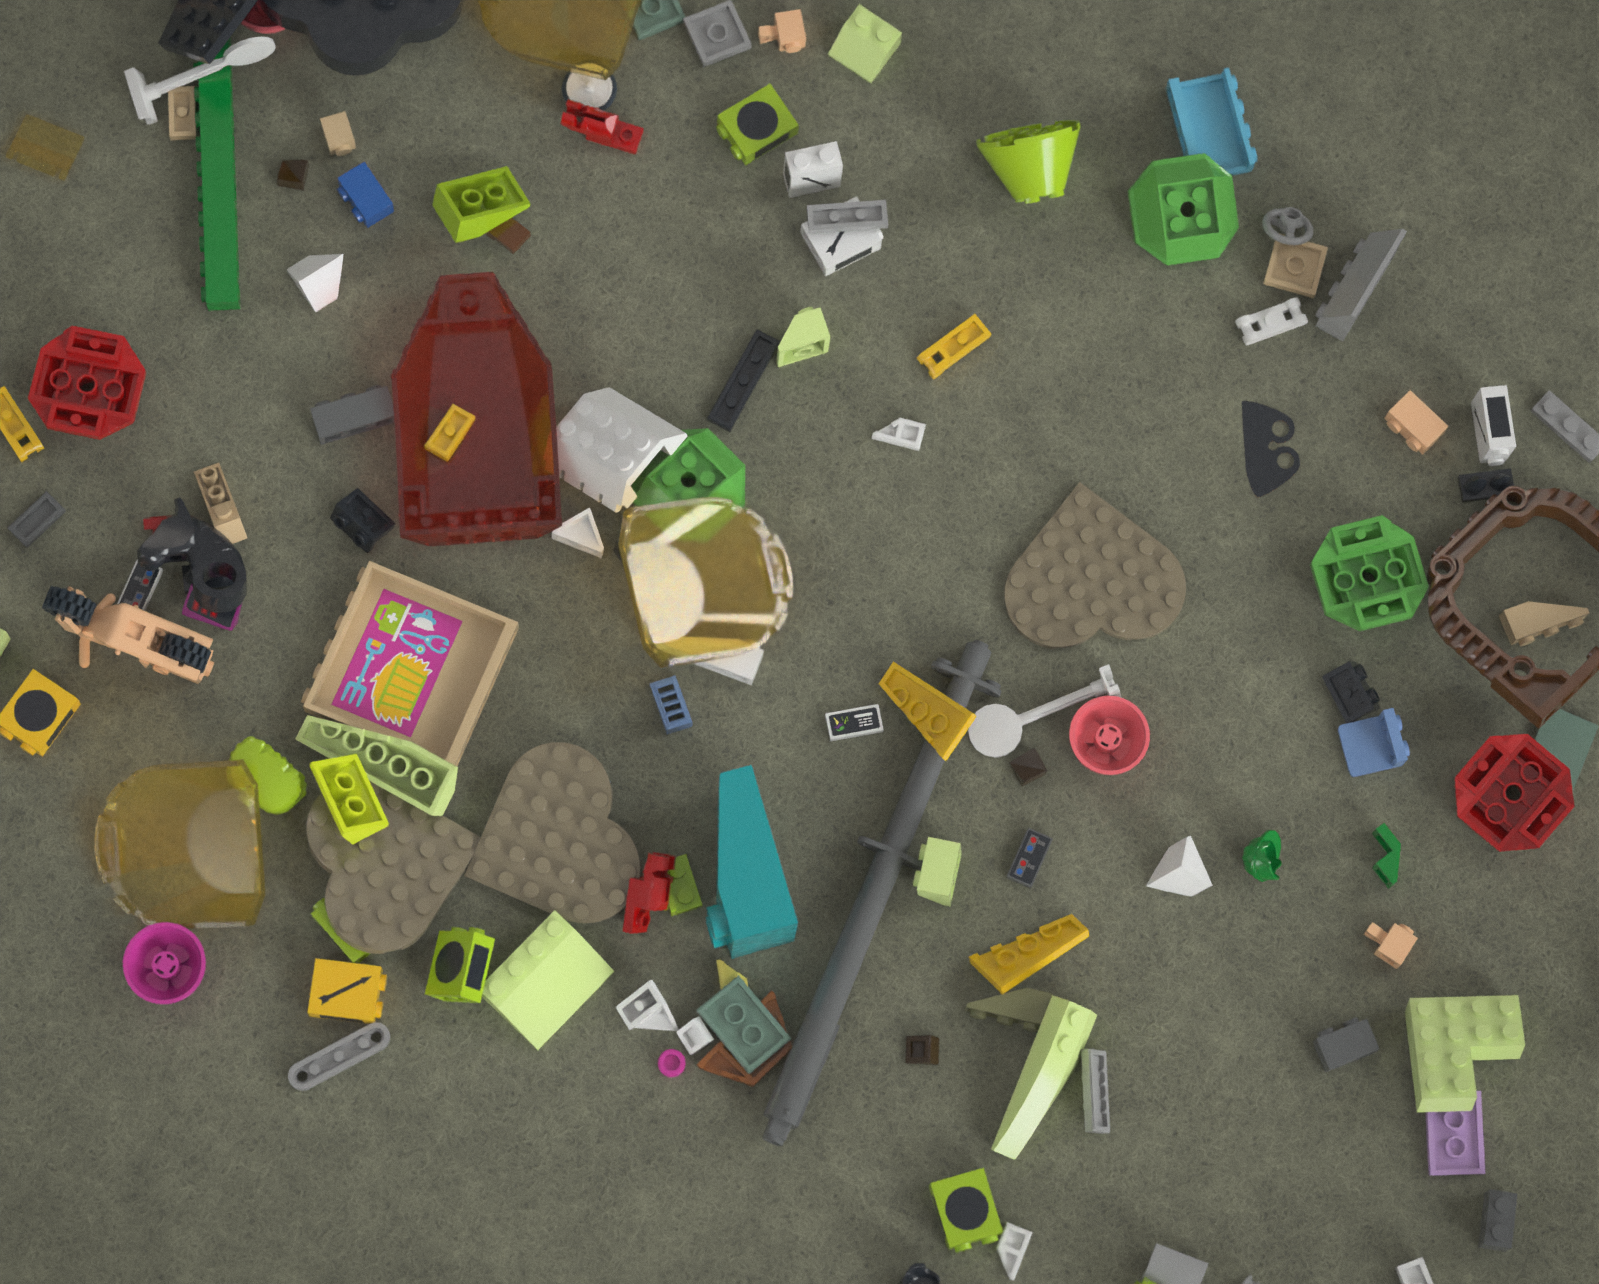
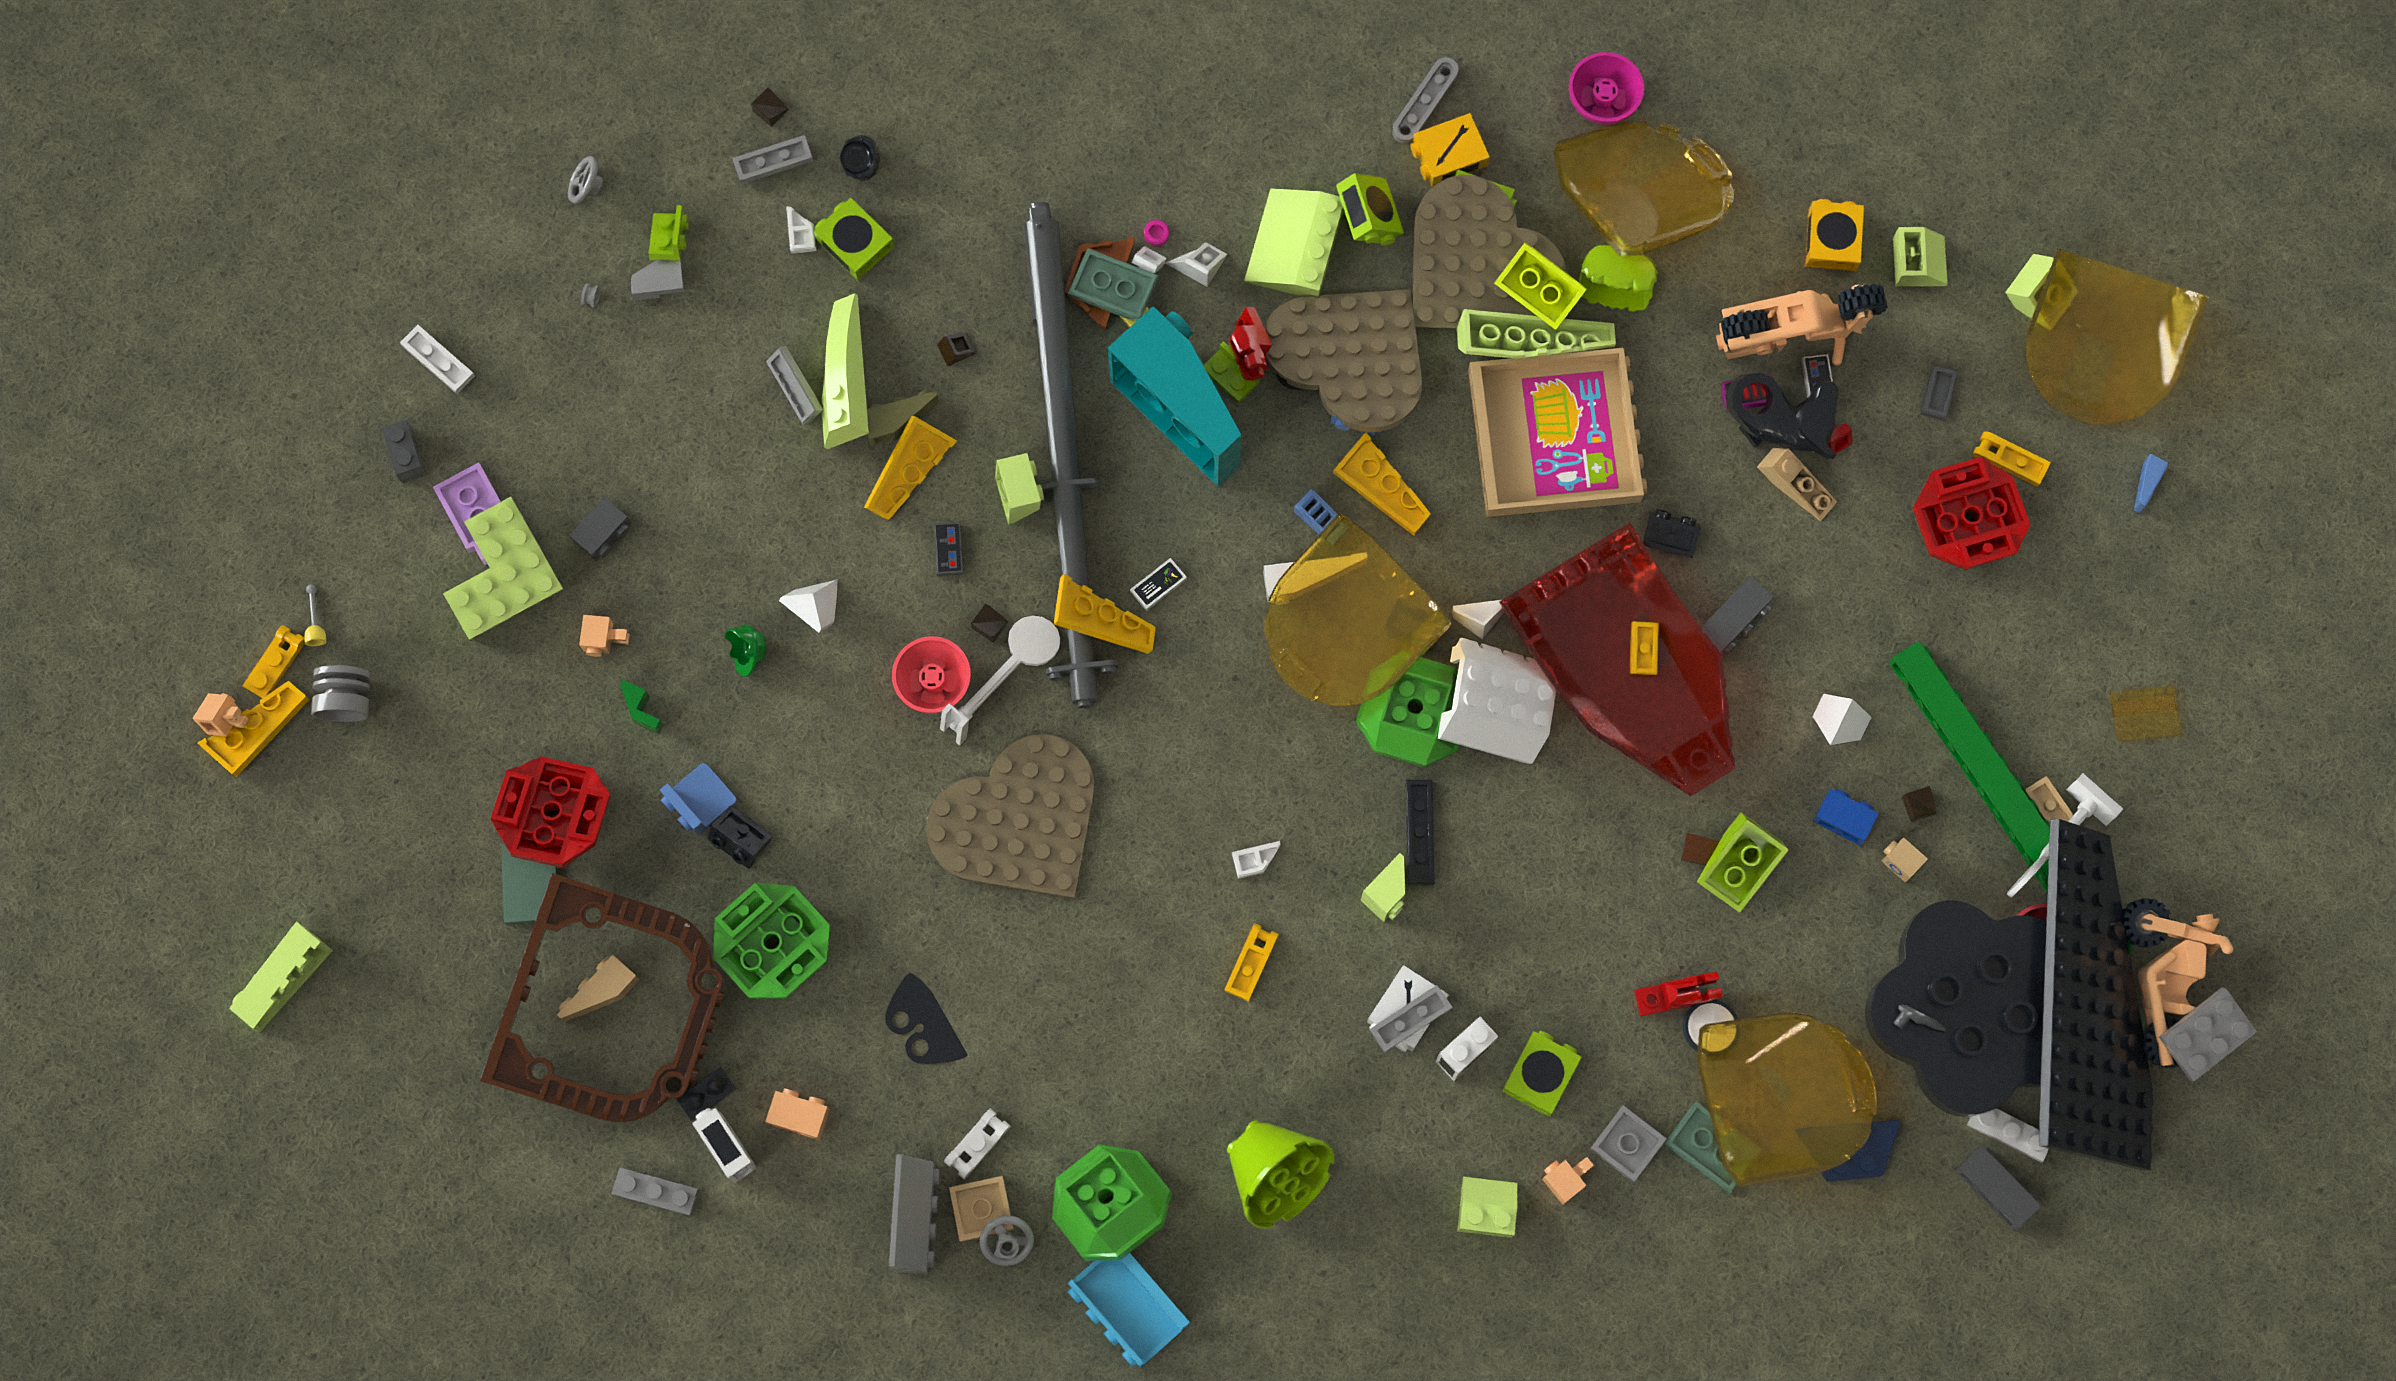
camera: 160 degrees right, 0 degrees up
none -> yellow wing [1333,432,1431,536]

